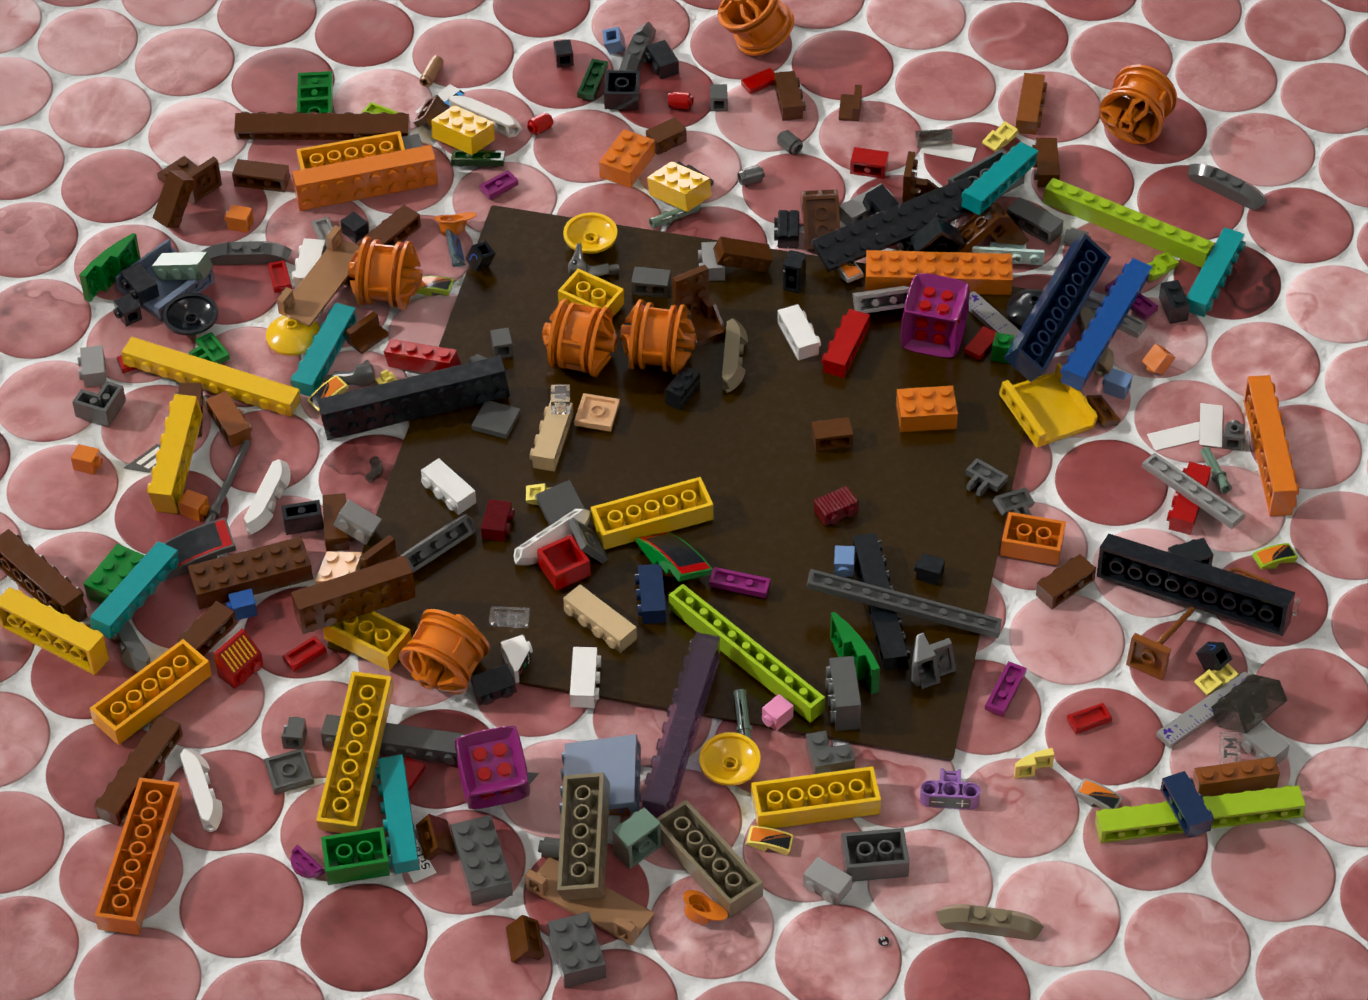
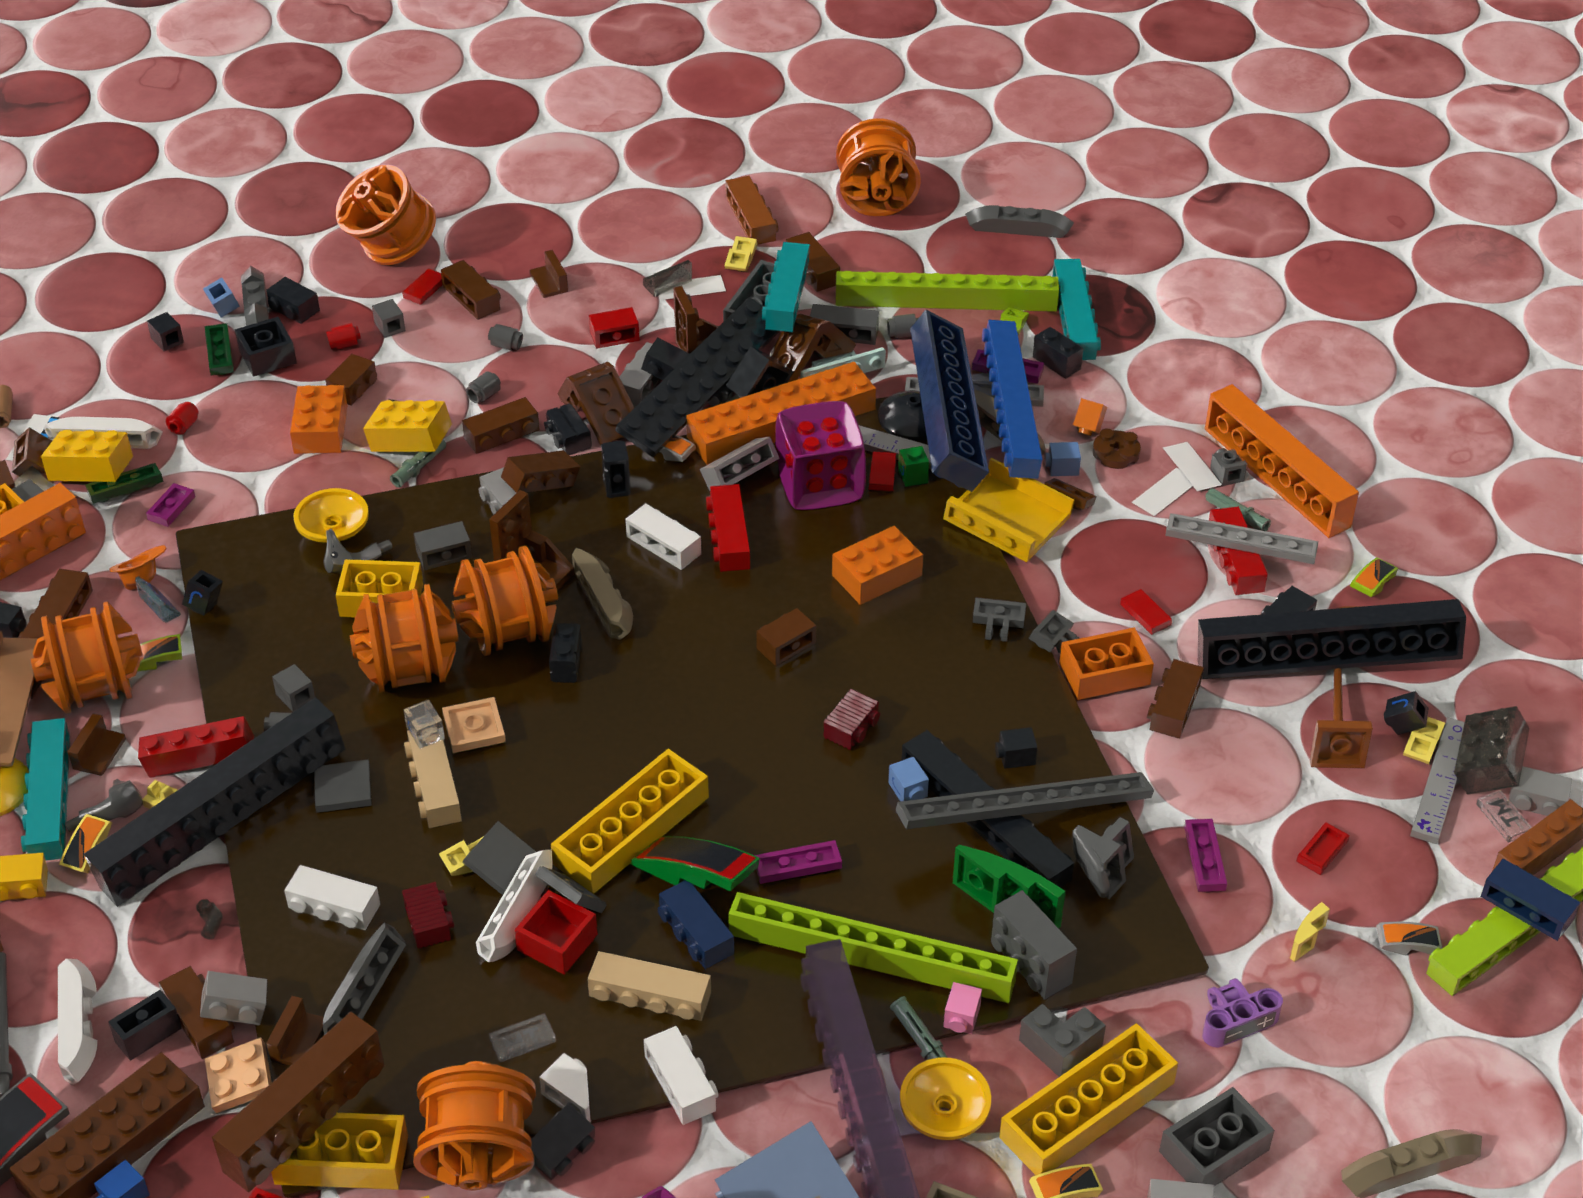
camera: 30 degrees left, 5 degrees down
none -> reddish brown brick [462,397,540,454]
none -> reddish brown plate [1093,428,1141,469]
none -> red tile [1120,589,1172,635]

